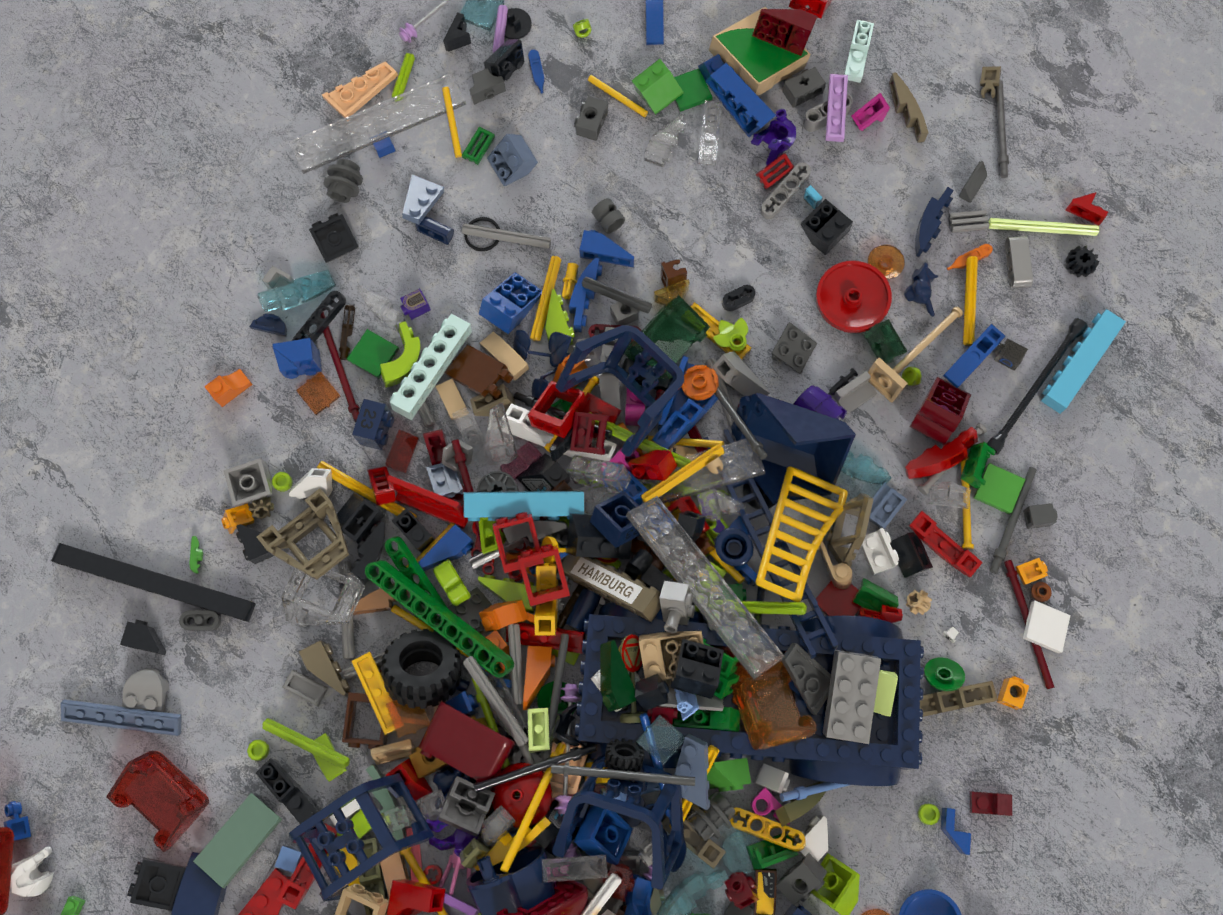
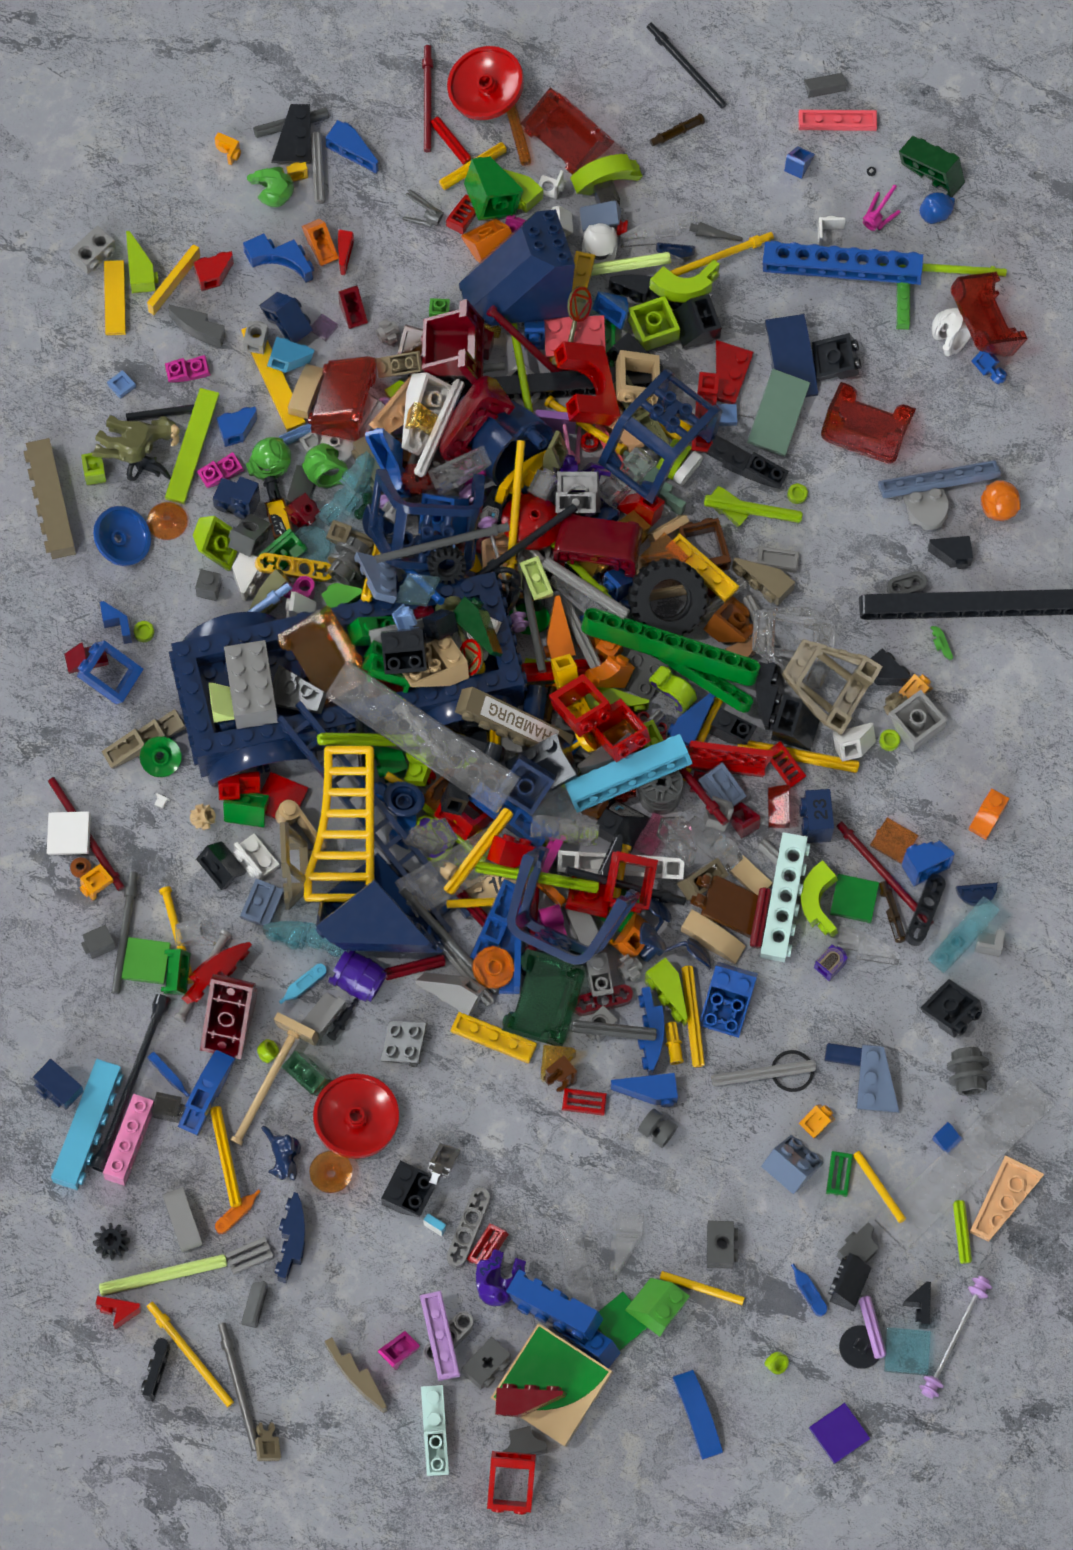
camera: 155 degrees right, 5 degrees down
dark red plate [570,411,610,455] -> none
light grey brick [659,581,695,633] -> none
lime plate [713,318,748,351] -> none
black beam [722,285,756,311] -> none
red slope [909,511,983,578] -> none
light orange brick [997,676,1029,710] -> none
none -> dark blue brick [33,1058,84,1110]
none -> blue window [77,640,143,704]
none -> bright pink brick [103,1094,155,1186]
none -> black hinge [141,1337,171,1402]
none -> yellow bar [146,1301,234,1408]
none -> blue piece [147,1052,190,1098]
none -> dark grey brick [195,569,222,601]
none -> medium azure piece [279,964,327,1004]
none -> clear green arm [354,492,372,520]
none -> flat silver hinge [428,1143,460,1185]
none -> red tile [562,1088,607,1116]
none -> dark orange slope [703,596,755,642]
none -> dark red axle [750,887,772,949]
none -> light orange bracket [799,1104,835,1138]
none -> orange helmet [980,480,1021,521]

